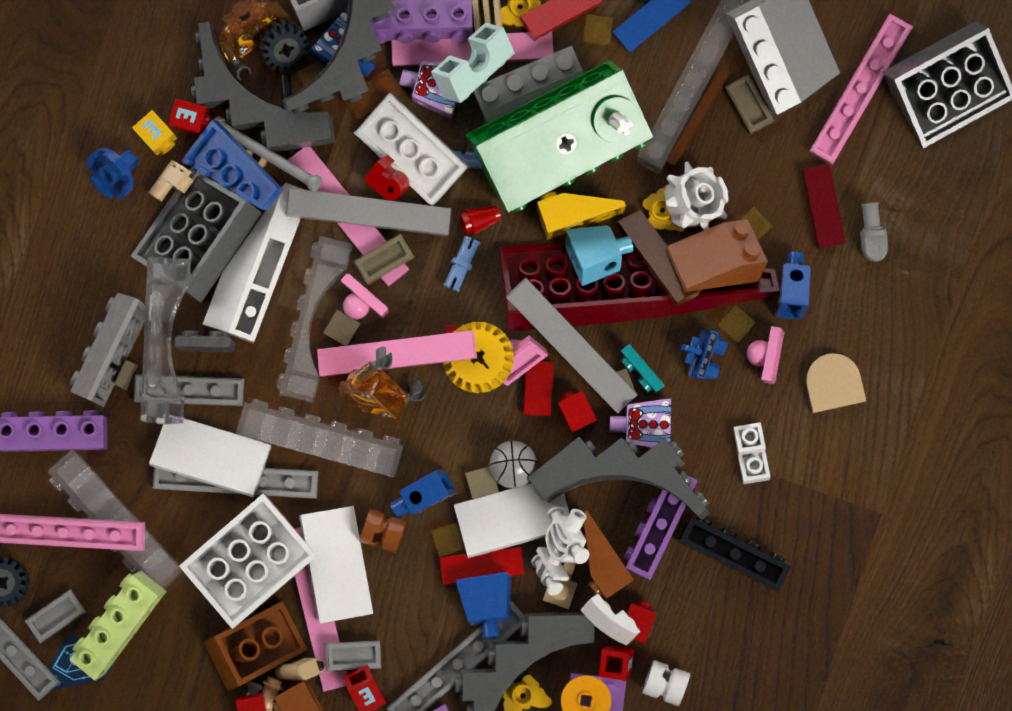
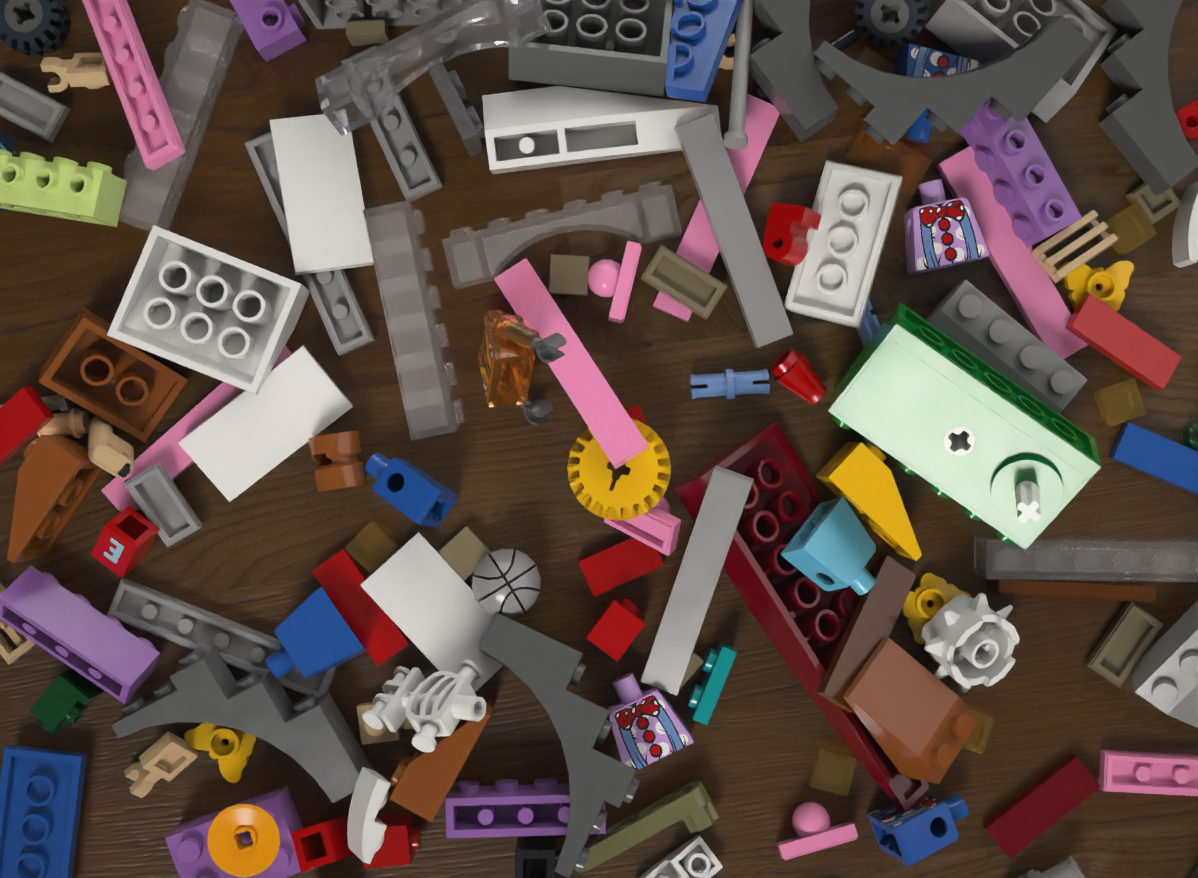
camera: 65 degrees right, 5 degrees up
light aqua arch [431,23,515,103] -> none
blue hips [680,330,728,379] -> none
none -> tan plate [40,52,112,93]
none -> olive beam [581,780,720,873]

